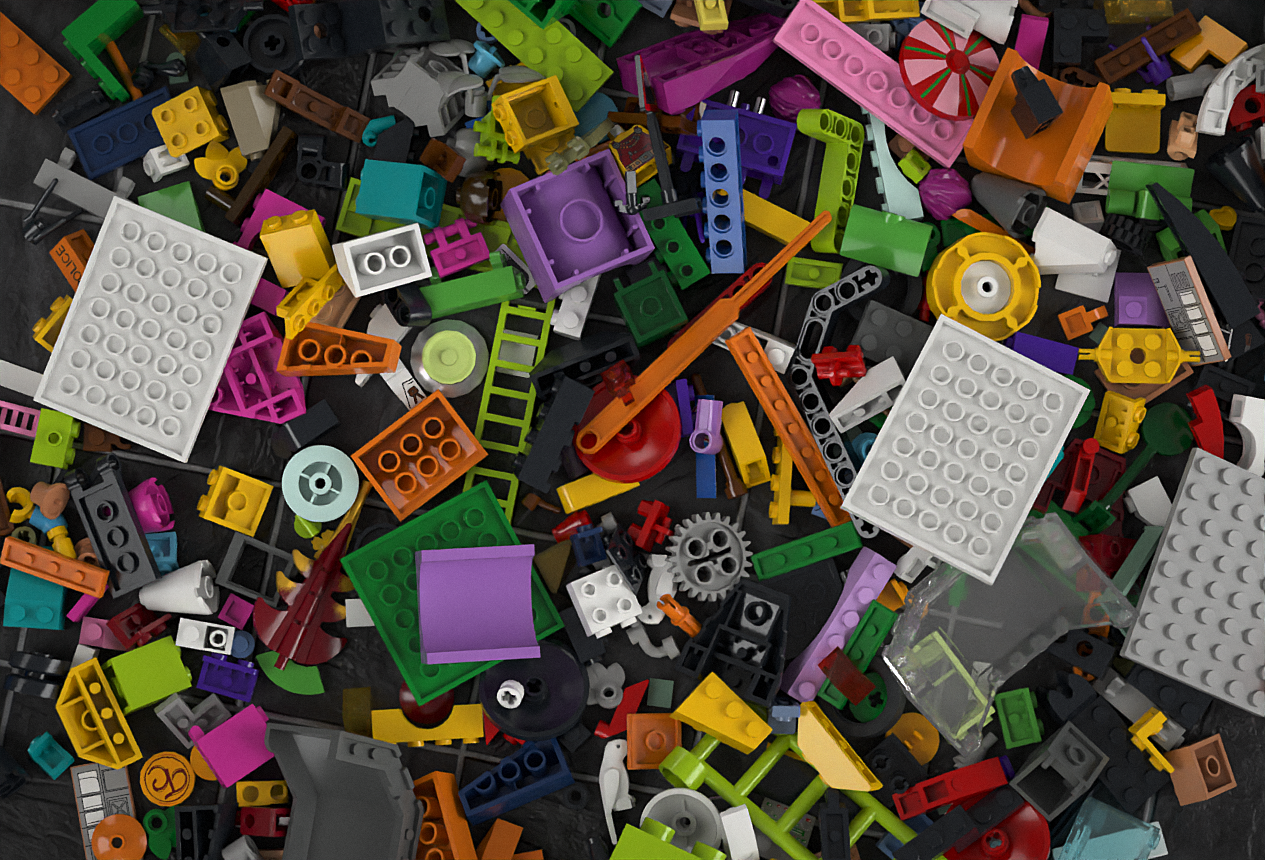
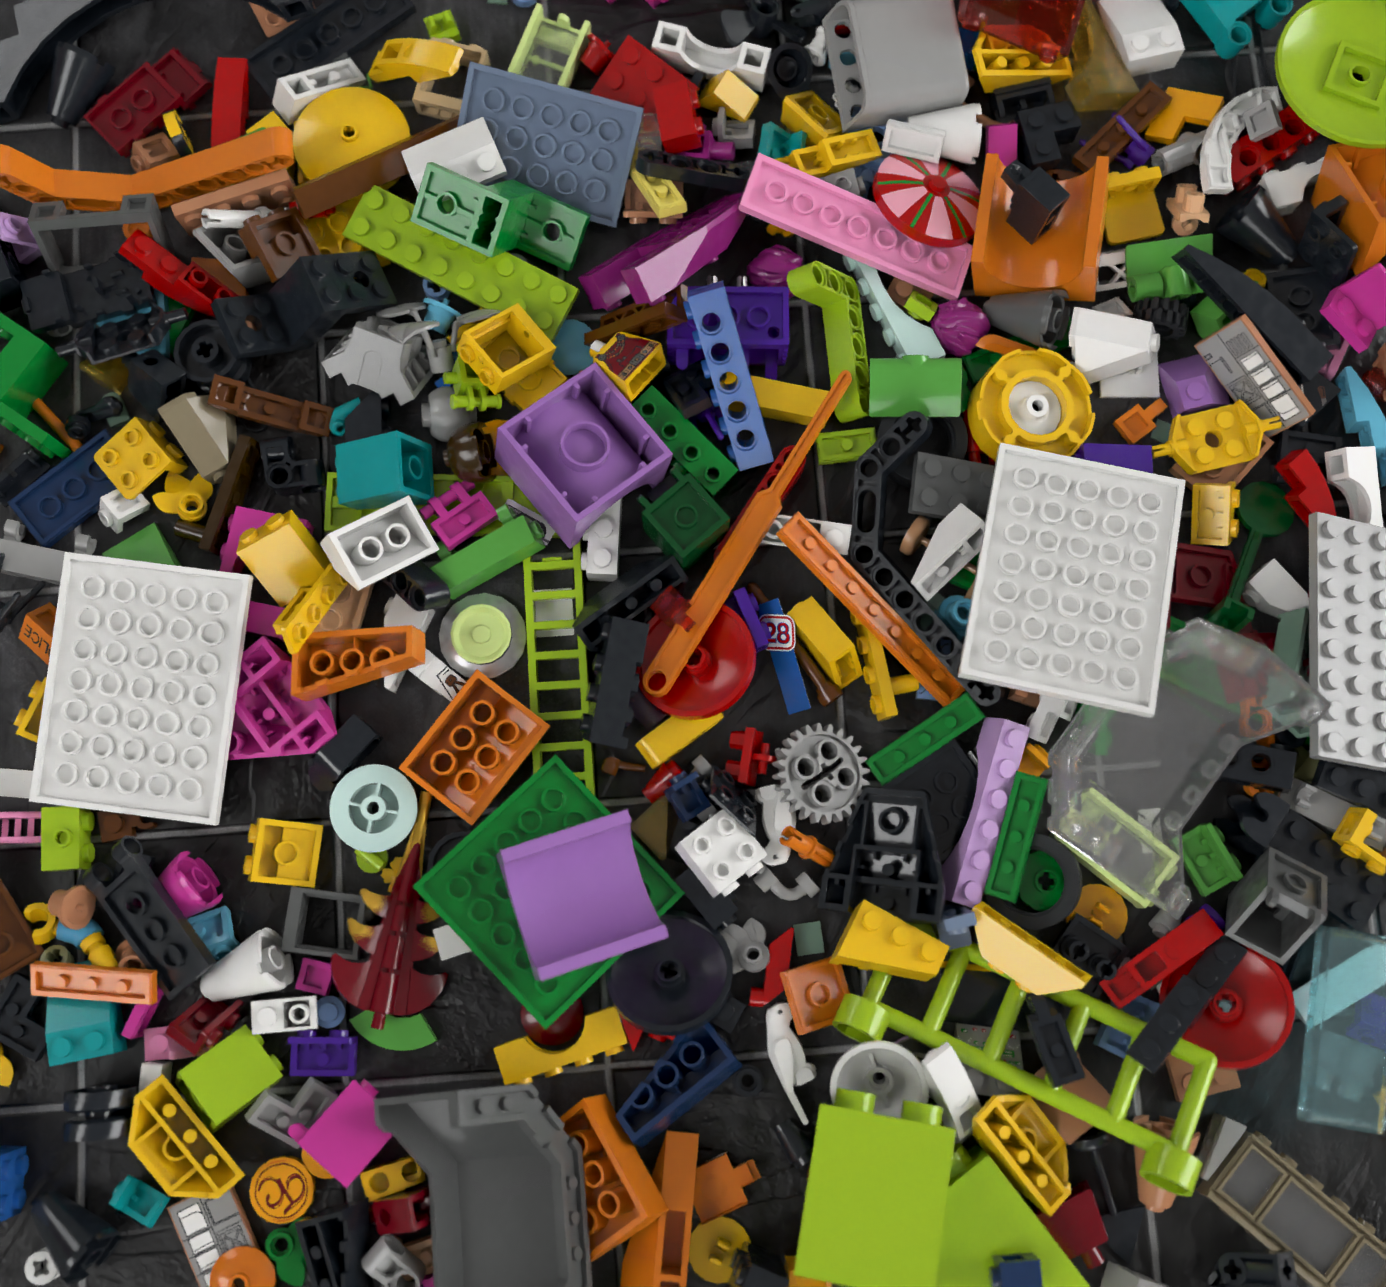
camera: 20 degrees left, 5 degrees down
clear yellow slope [342,687,373,739] -> none
reddish brown bracket [419,138,467,183] -> none
white bush [497,680,524,708] -> none
olive tile [545,117,615,176] -> none
black piece [613,171,650,215] -> none
black piece [635,54,703,221] -> none
medium lavender piece [690,399,723,455] -> none
red hips [811,345,867,386] -> none
clear red slope [818,646,876,706] -> none
red piece [1062,438,1100,513] -> none

